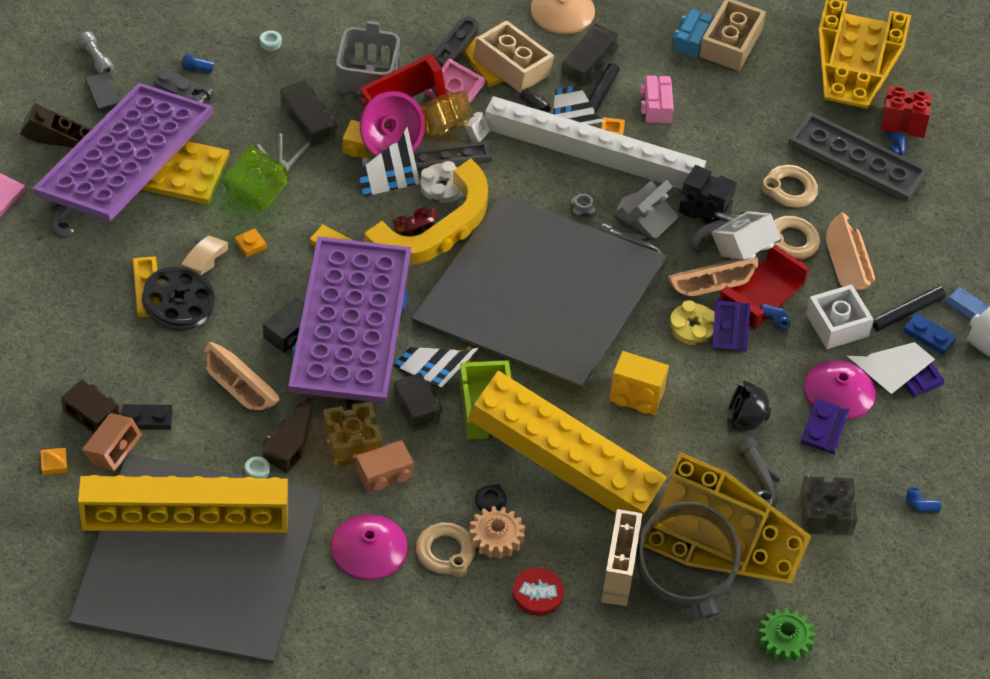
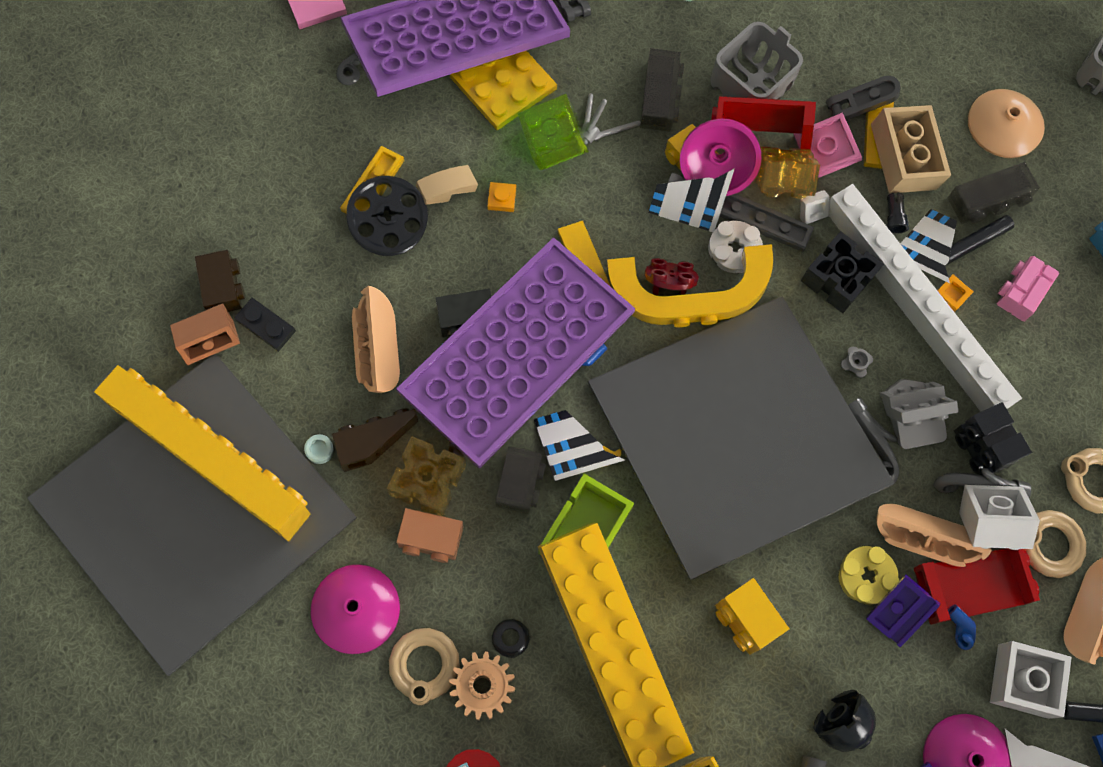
camera: 35 degrees right, 20 degrees up
light orange tile [40,448,68,475] -> none
none -> black brick [801,231,884,314]

